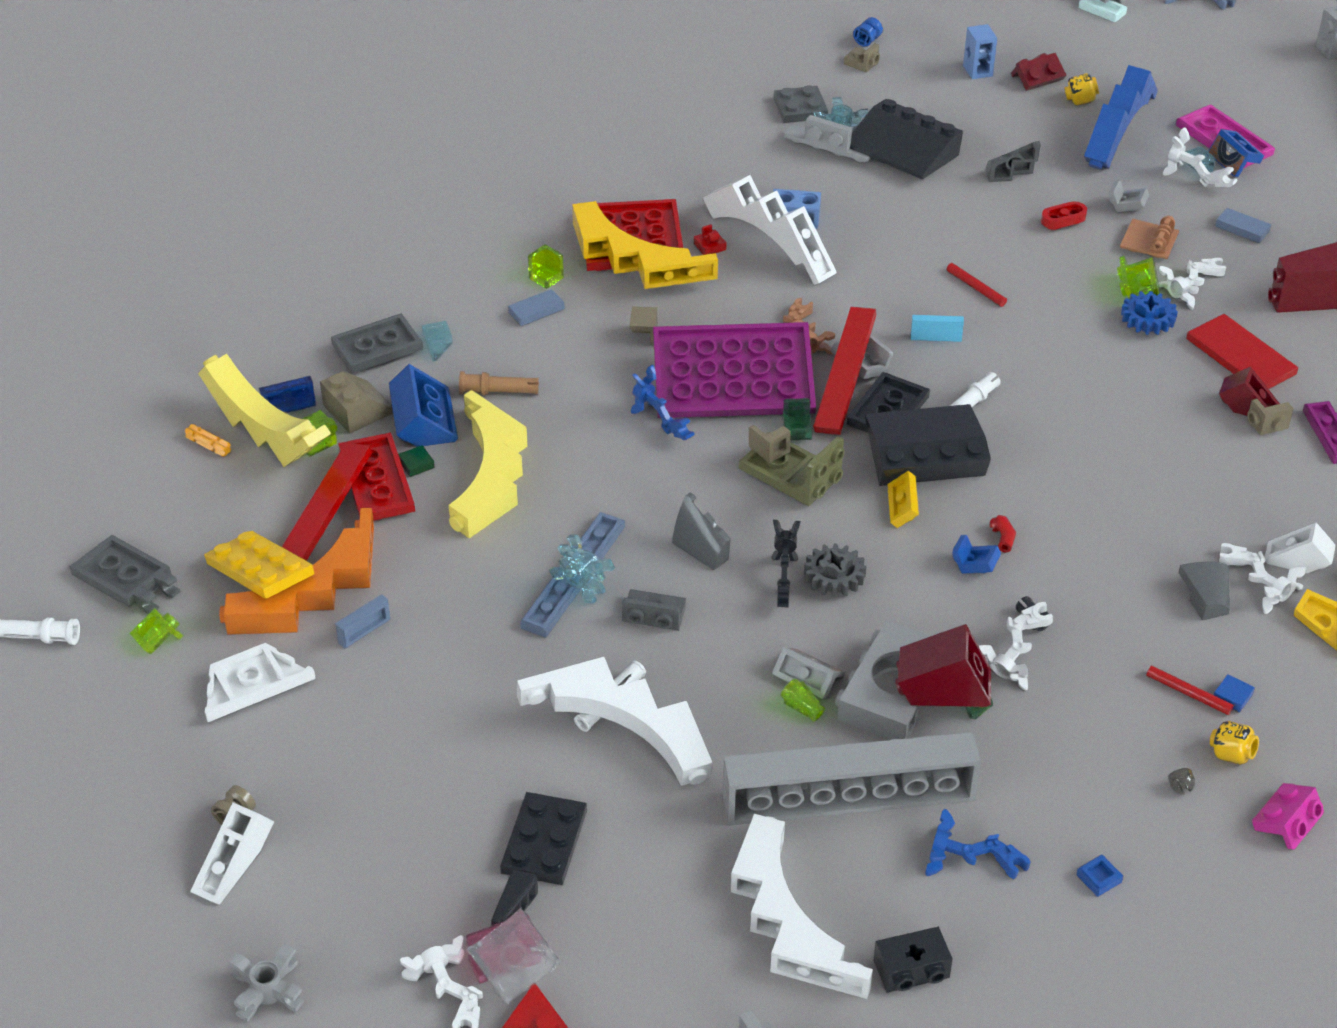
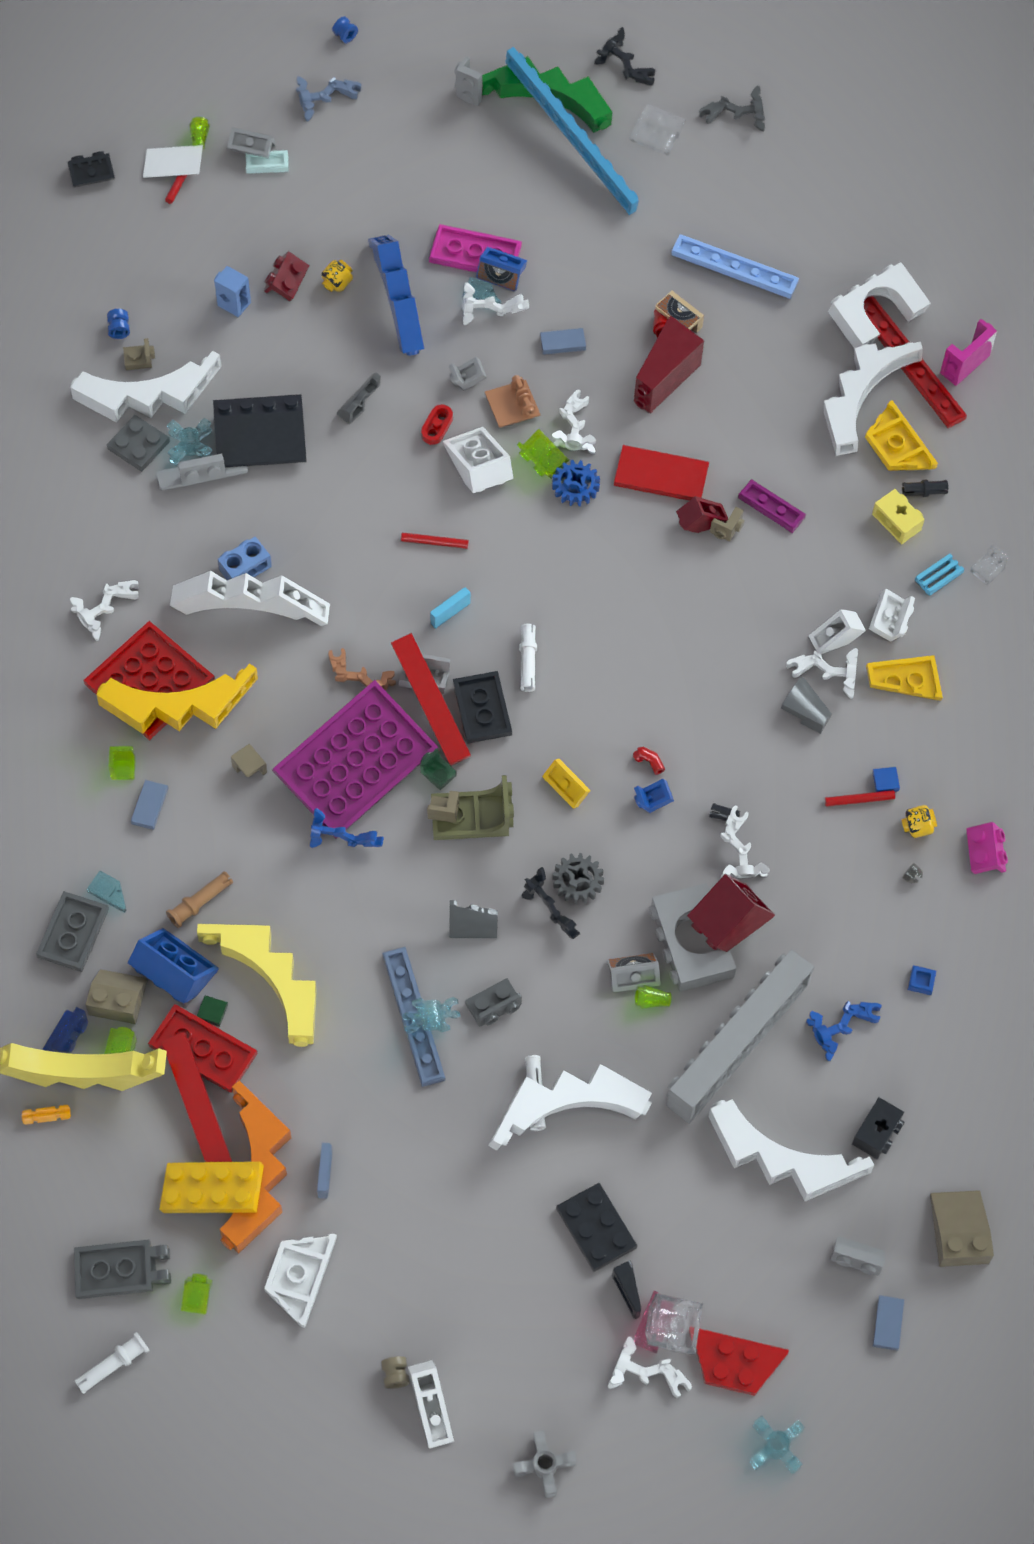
camera: 45 degrees left, 20 degrees up
red tile [694,224,727,255] -> none
black slope [865,404,991,486] -> none
none -> white arch [70,351,221,422]
none -> white piece [70,580,138,641]
none -> white slope [443,427,513,493]

